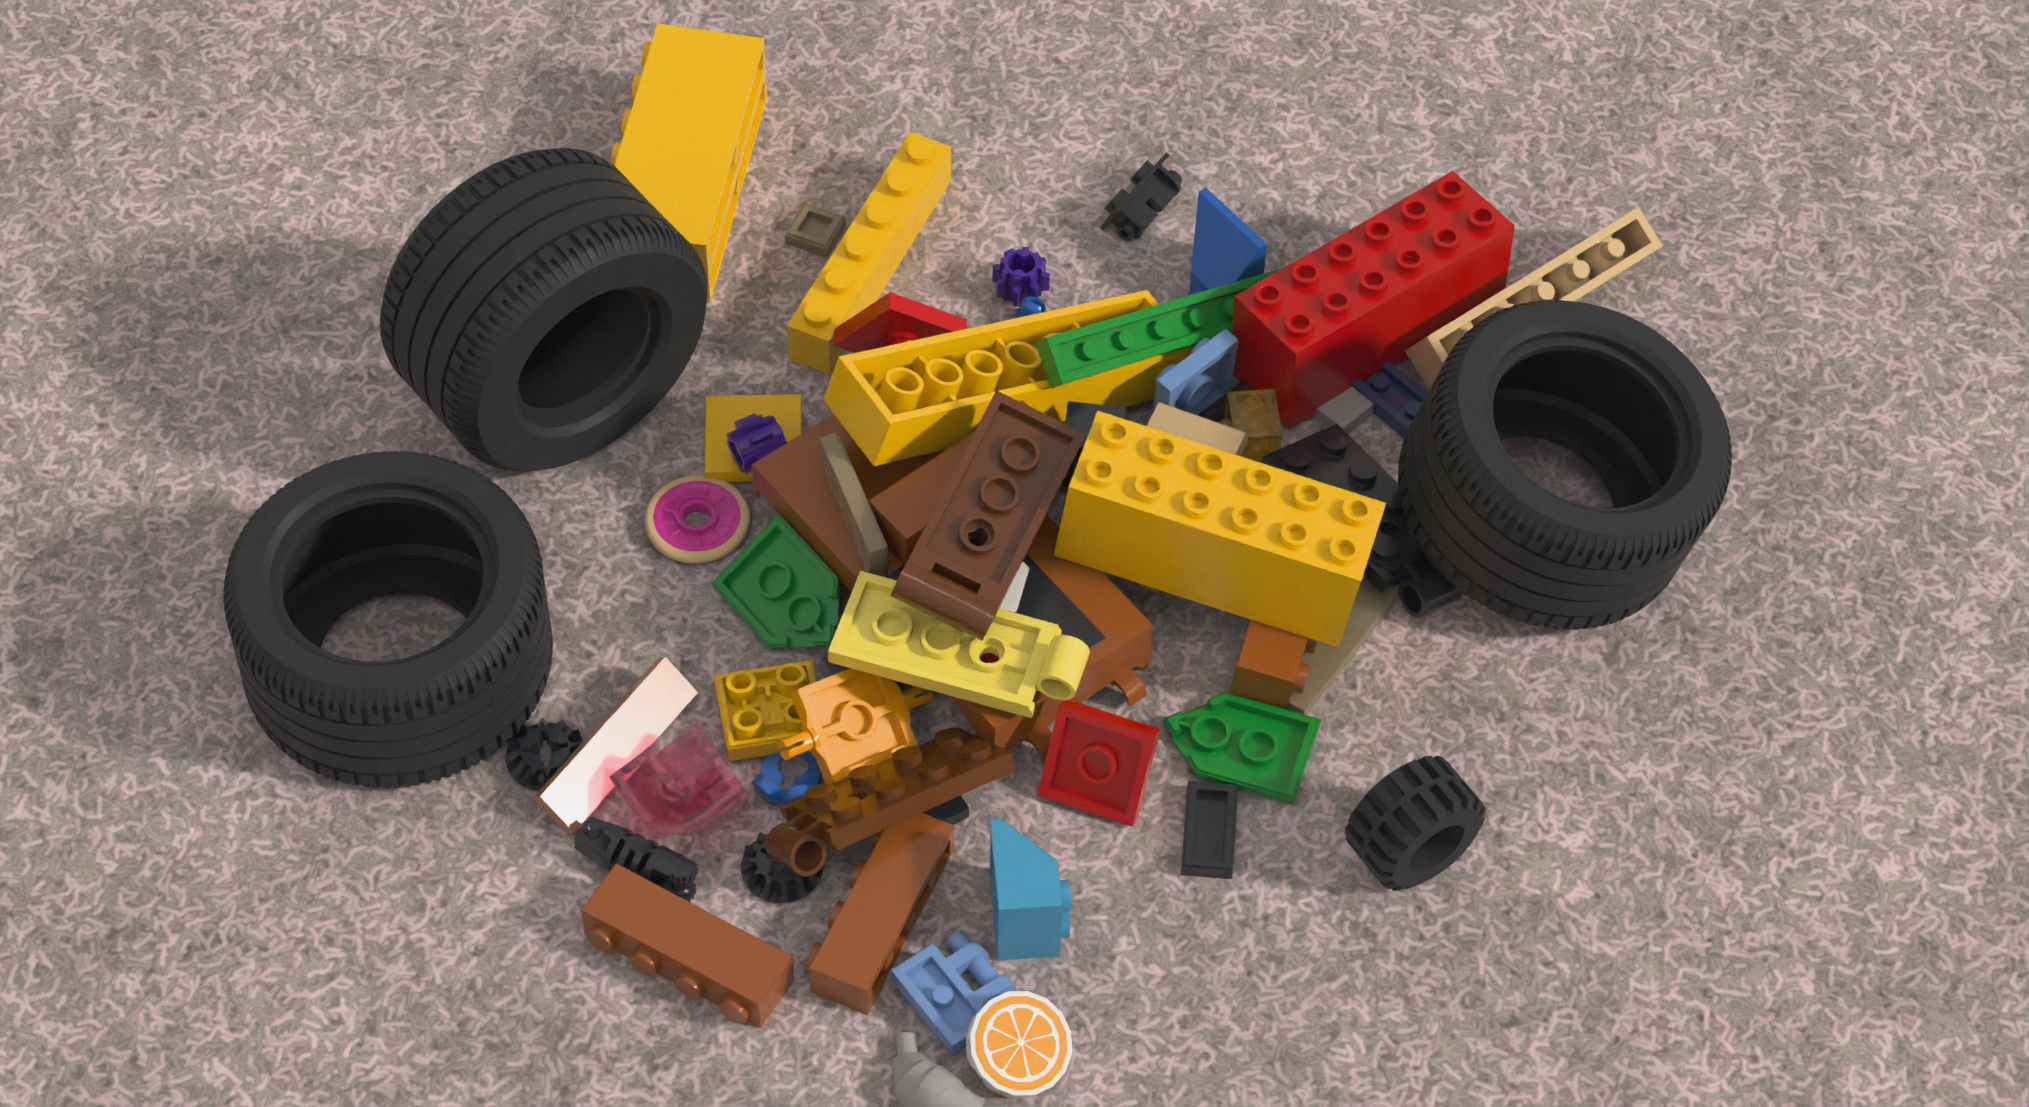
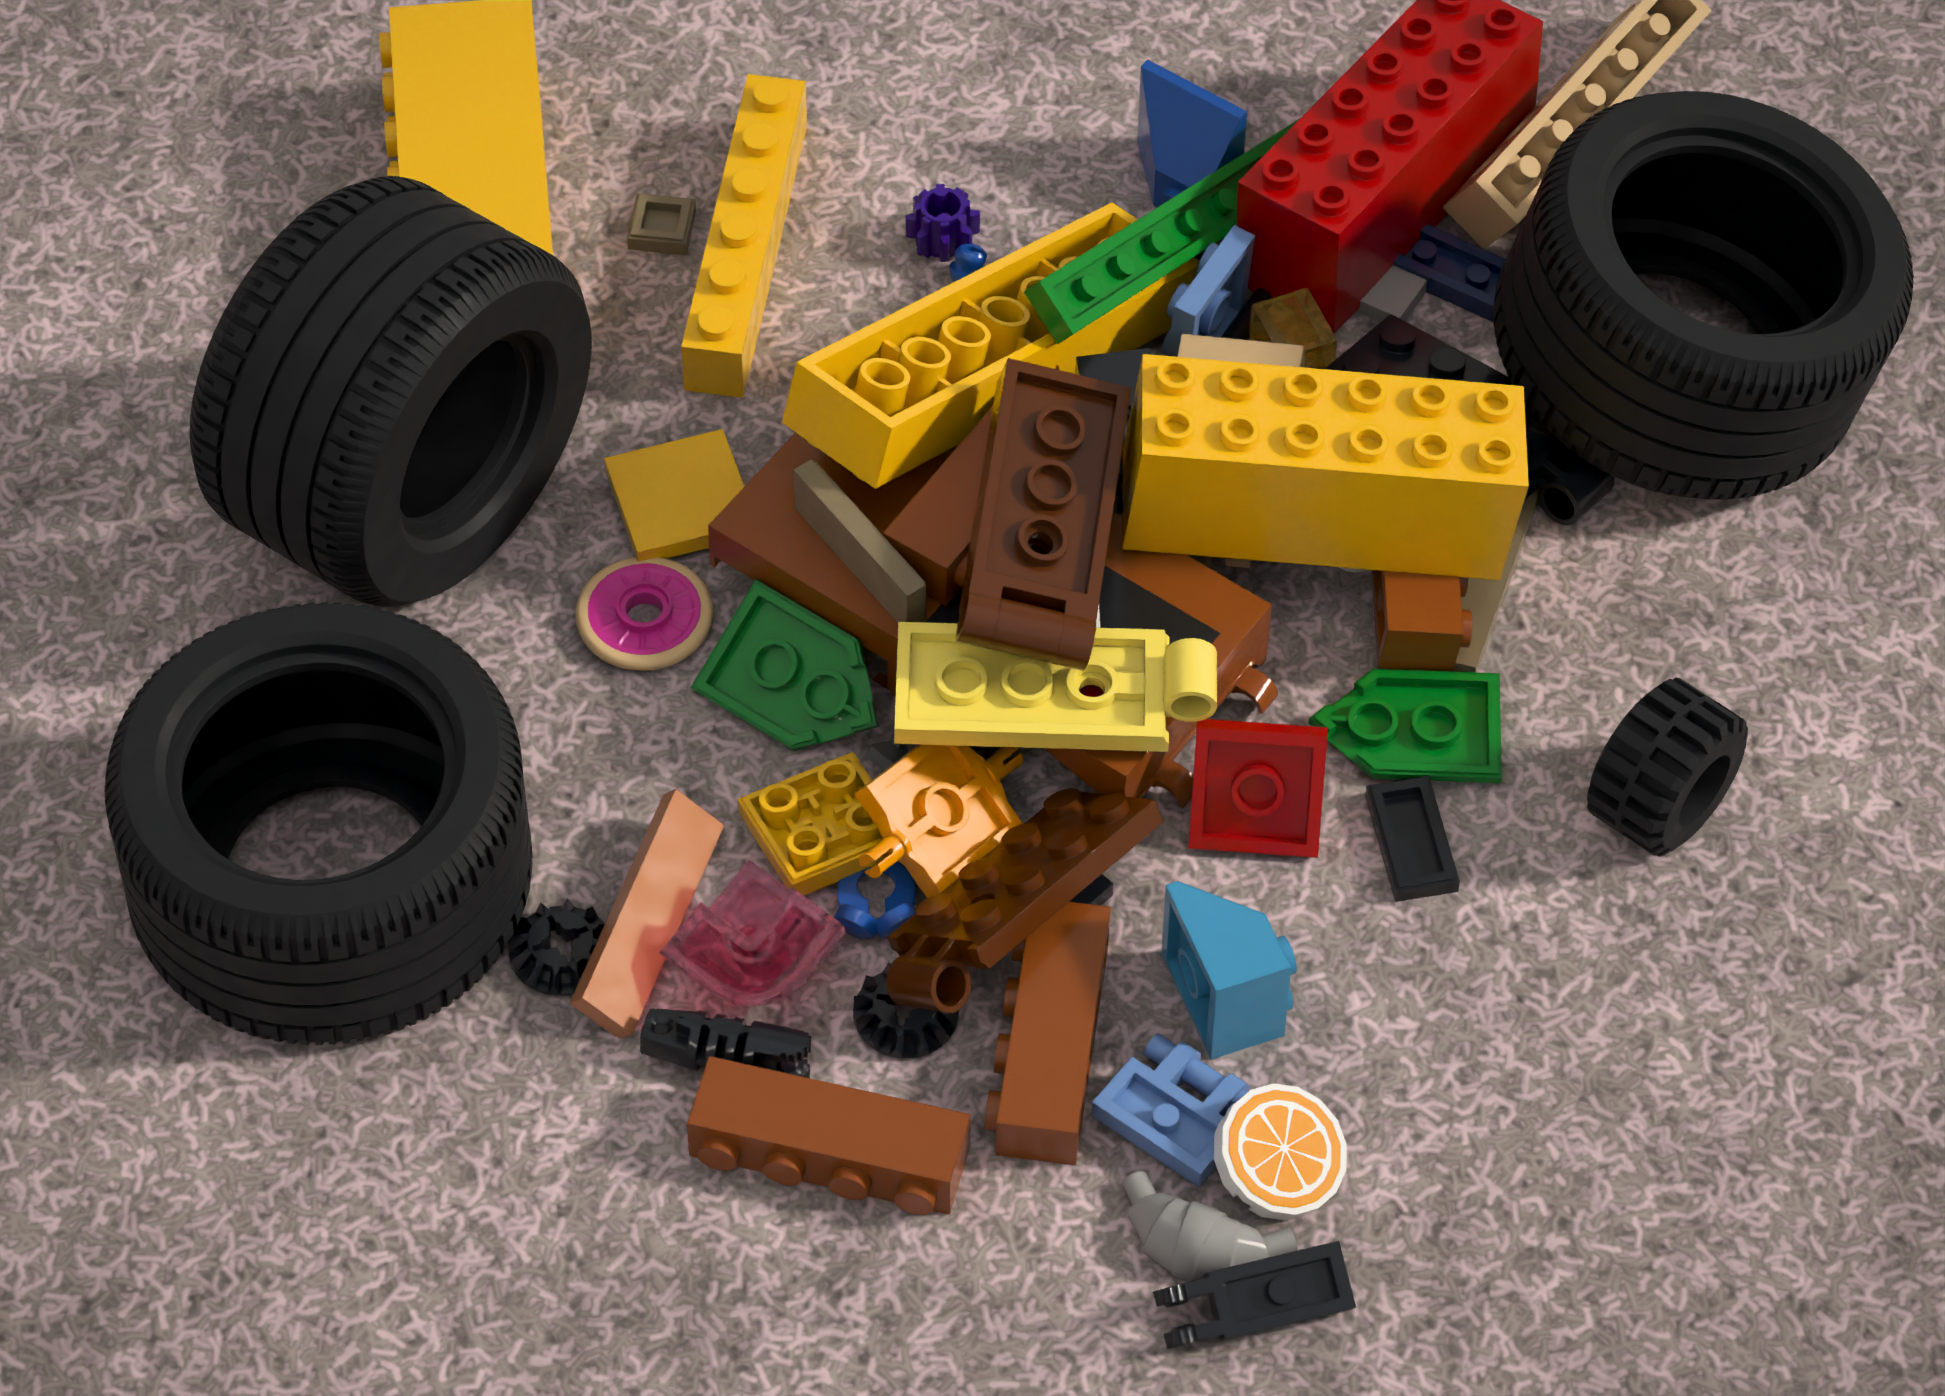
camera: 15 degrees left, 0 degrees up
dark purple gear [726,413,787,474] -> none
red tile [834,292,967,353] -> none
black hinge [1099,152,1182,241] -> none

